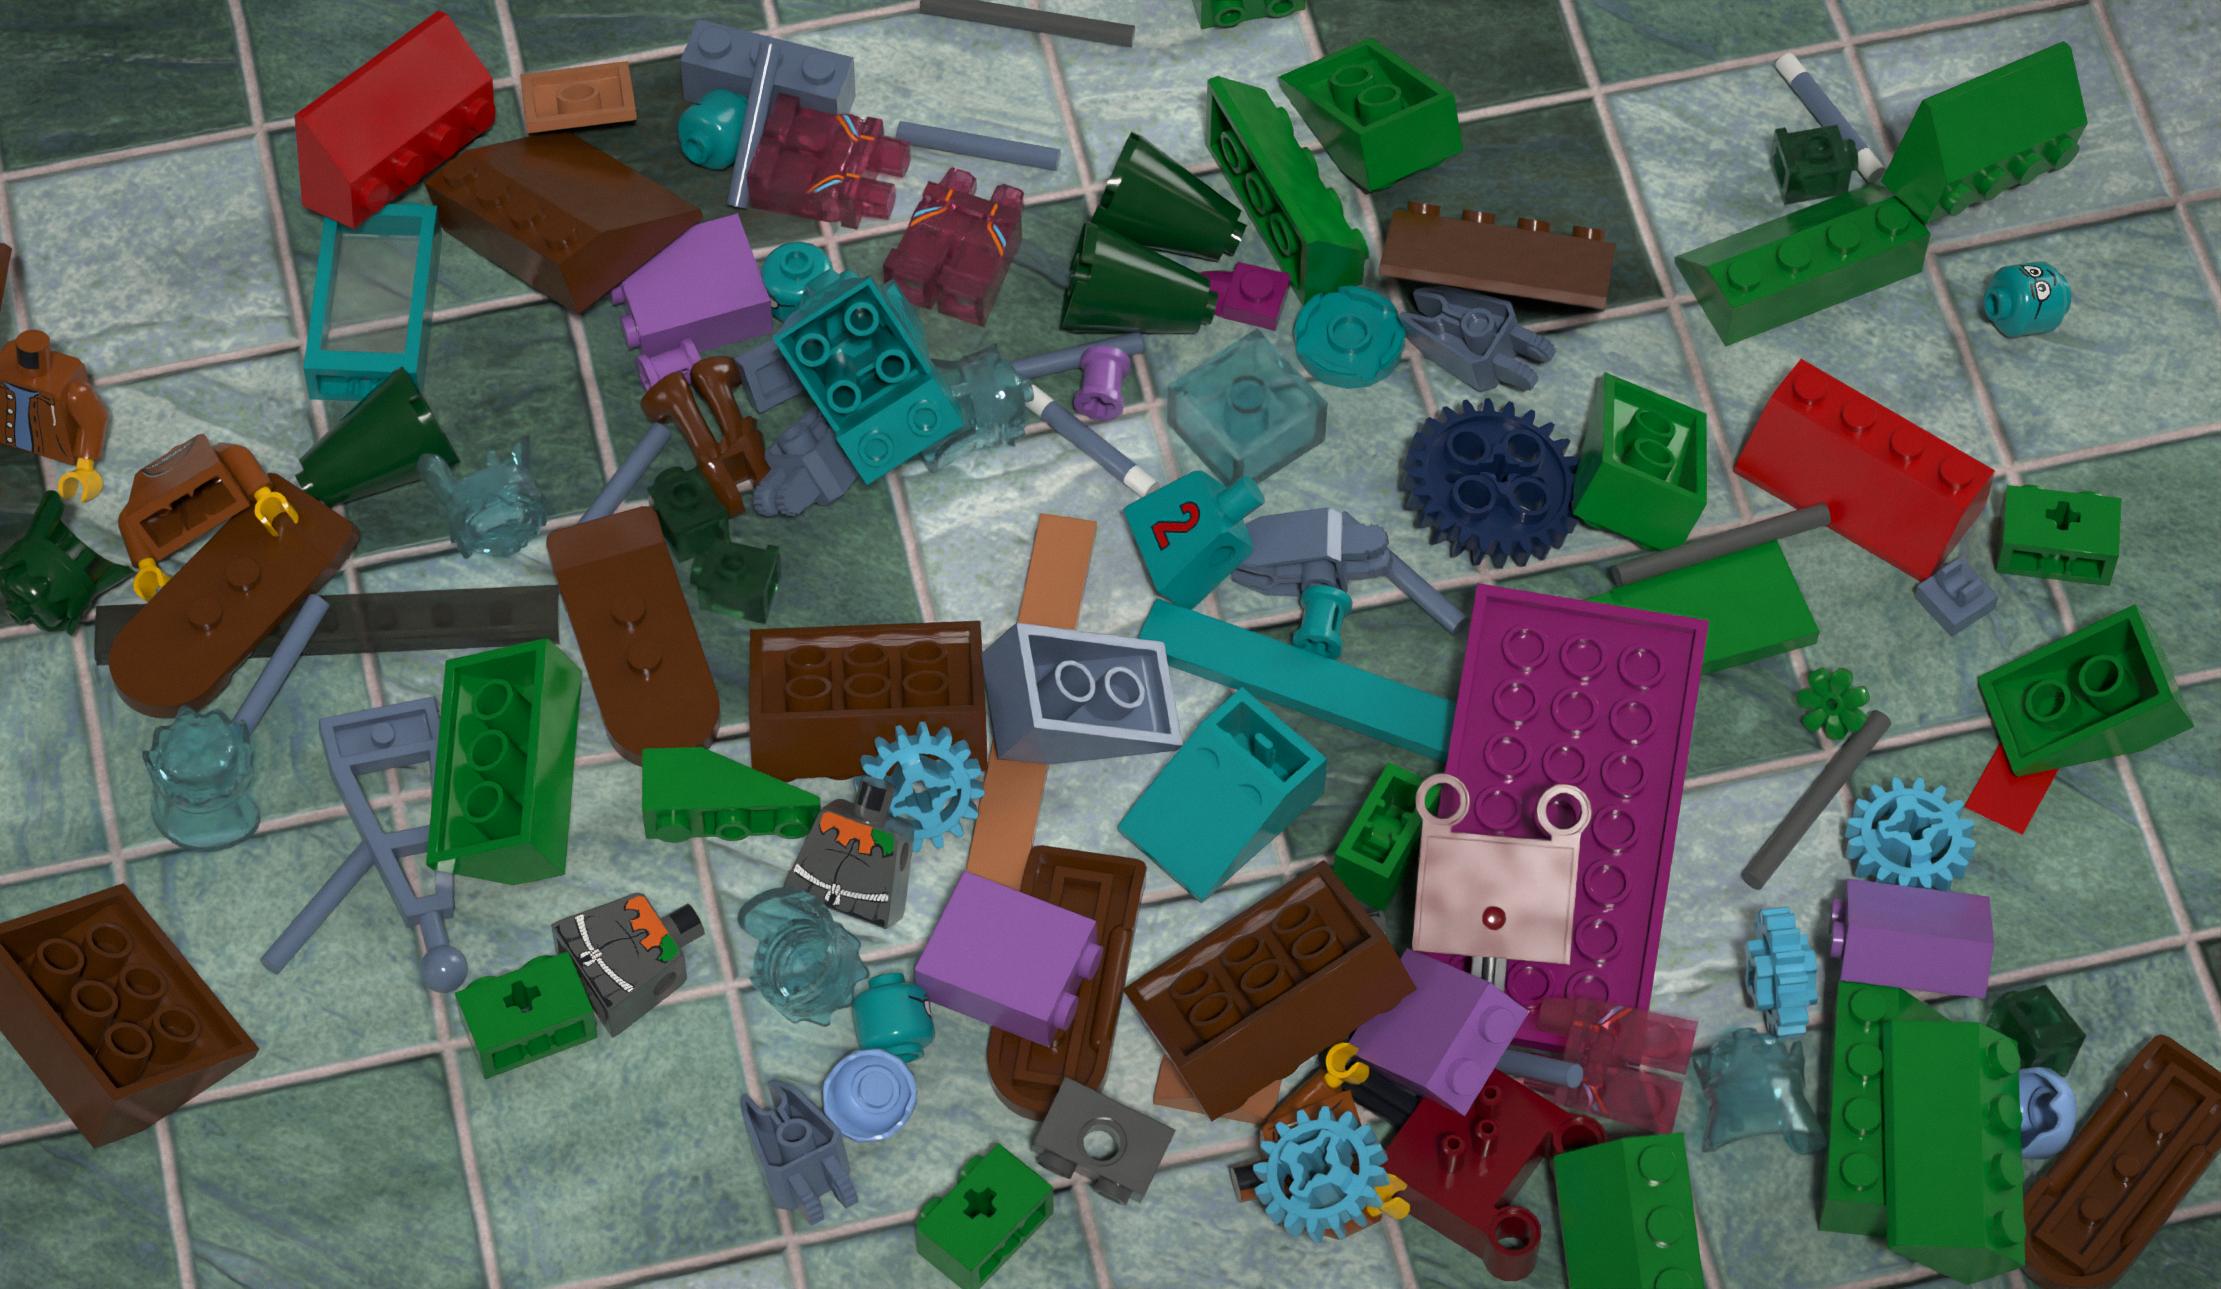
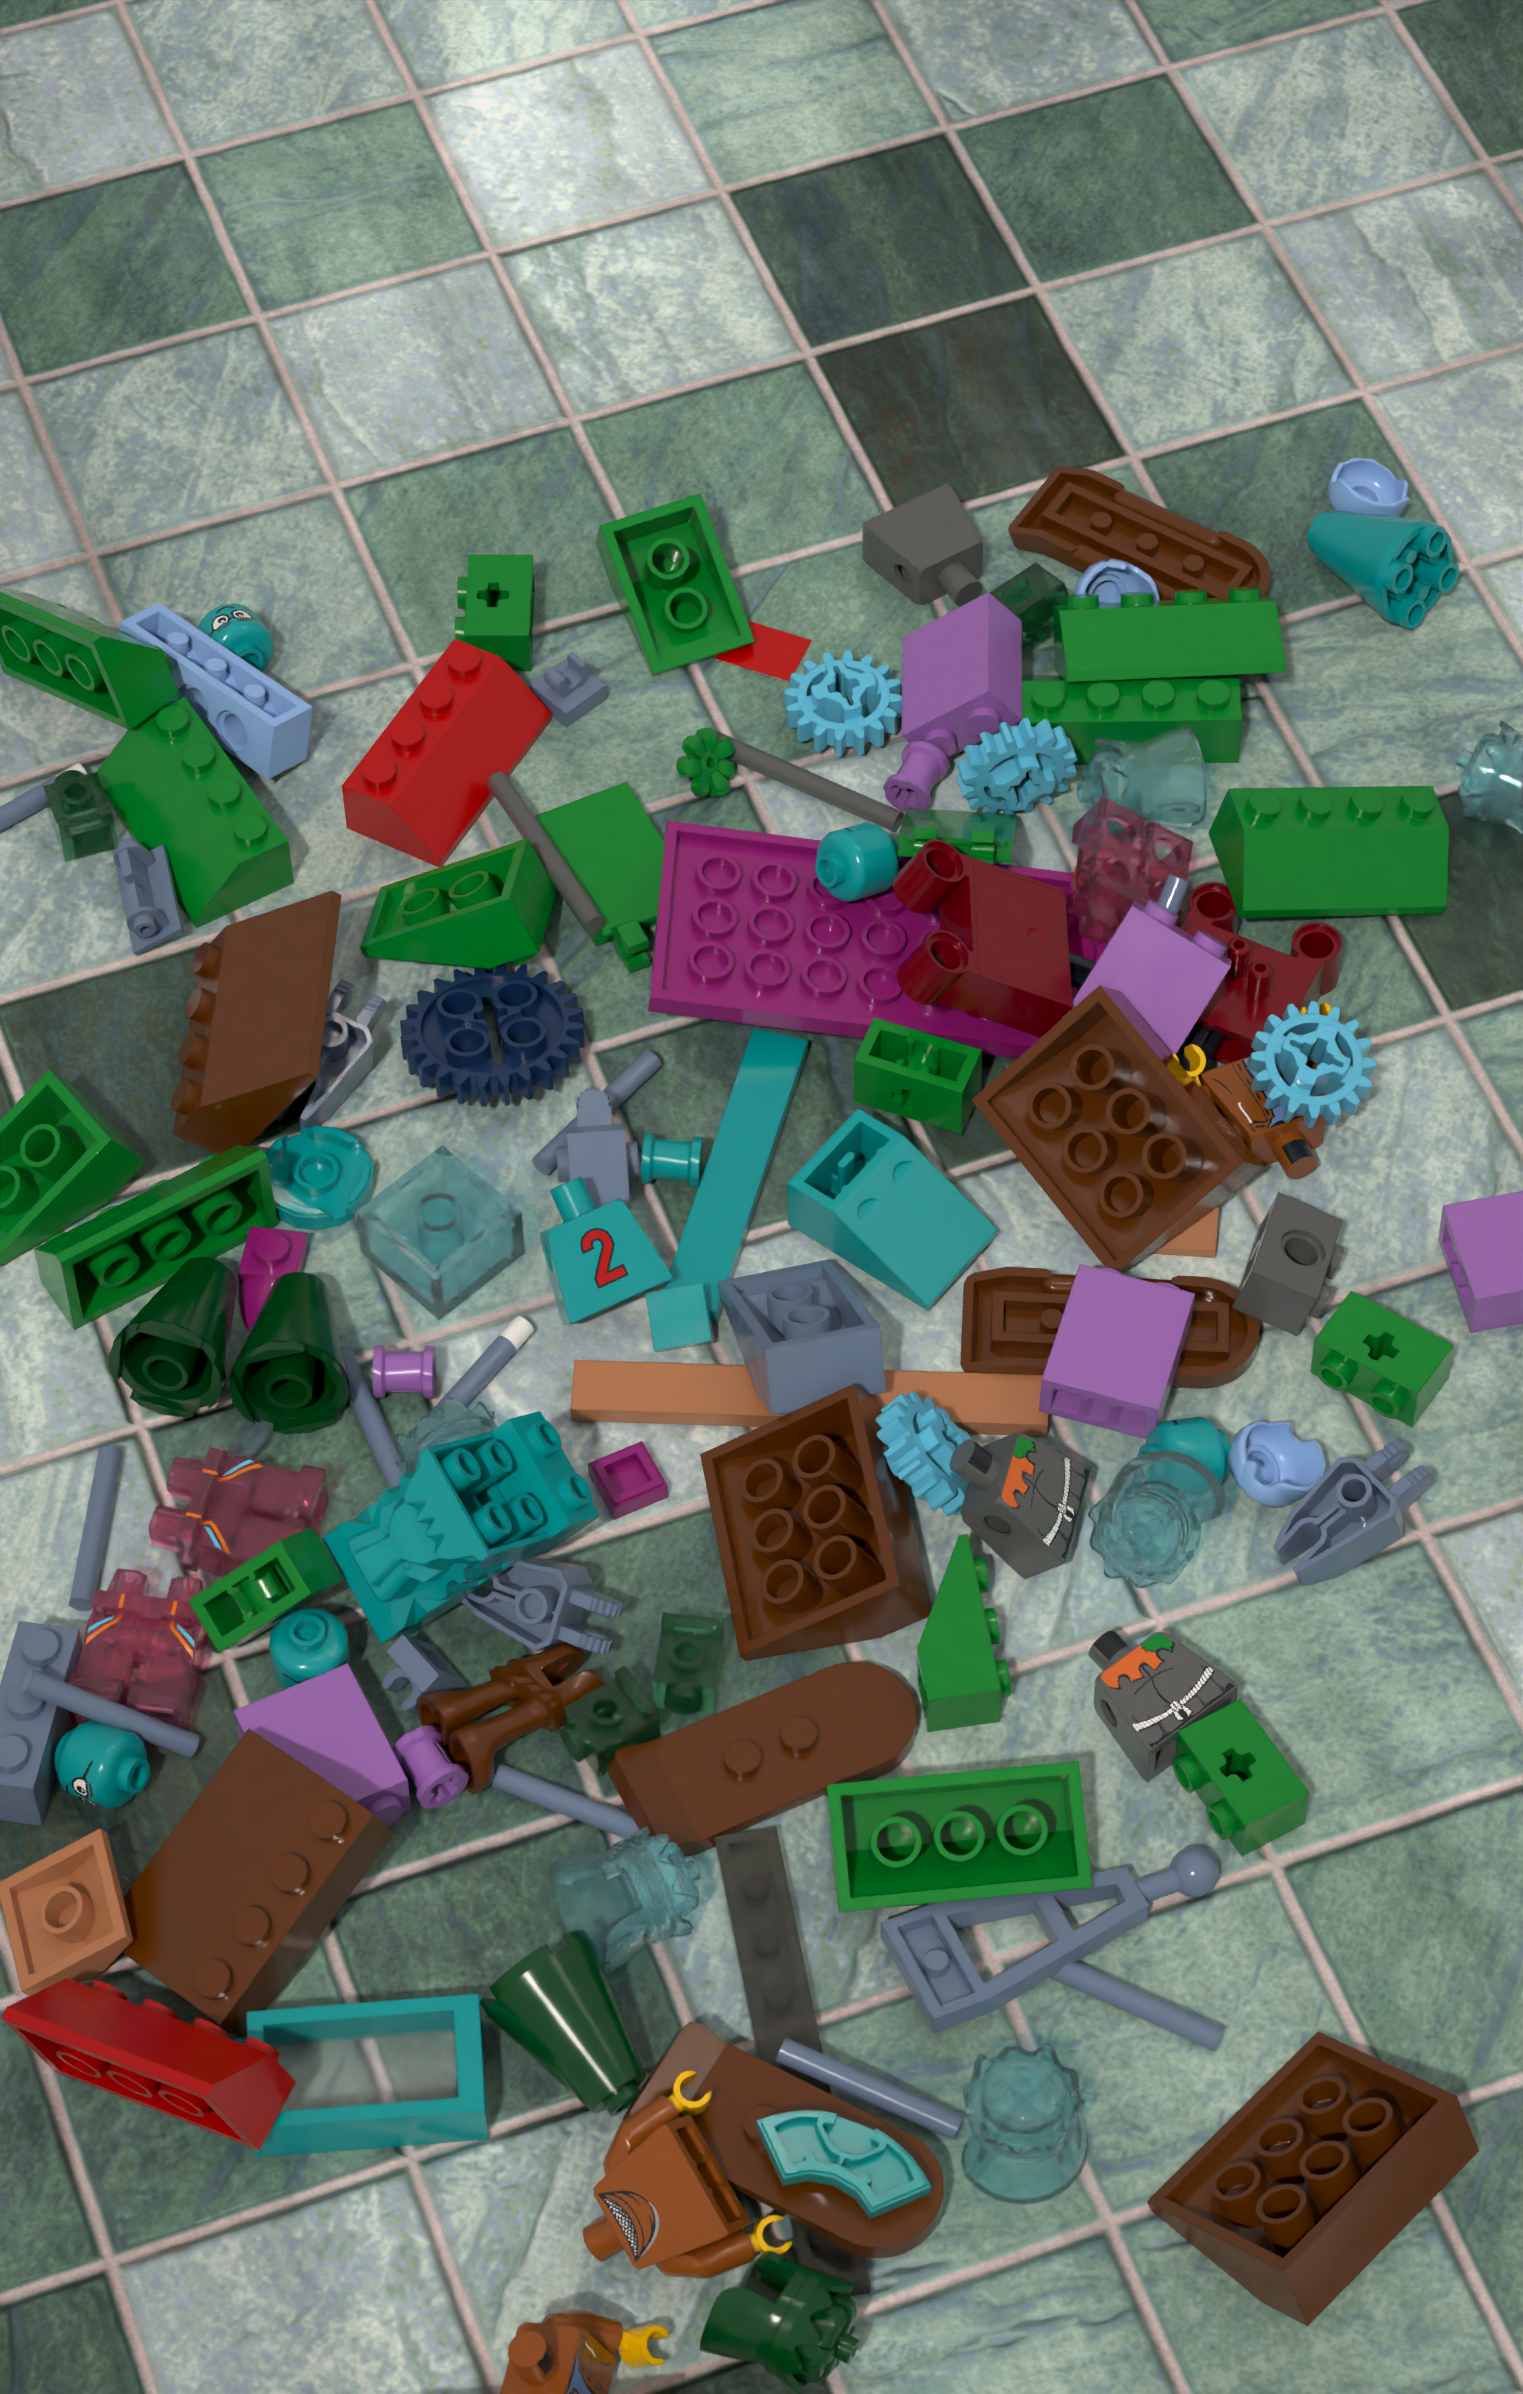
camera: 95 degrees left, 5 degrees down
none -> sand blue hinge [113,838,184,956]
none -> light blue brick [119,603,313,780]
none -> green brick [188,1527,343,1653]
none -> magenta tile [588,1441,668,1520]
none -> teal tile [645,1283,715,1352]
none -> teal tile [756,2110,931,2219]
none -> teal head [815,822,900,902]
none -> dark grey torso [863,483,983,607]
none -> medium lavender bush [883,741,950,812]
none -> green tile [898,808,1018,864]

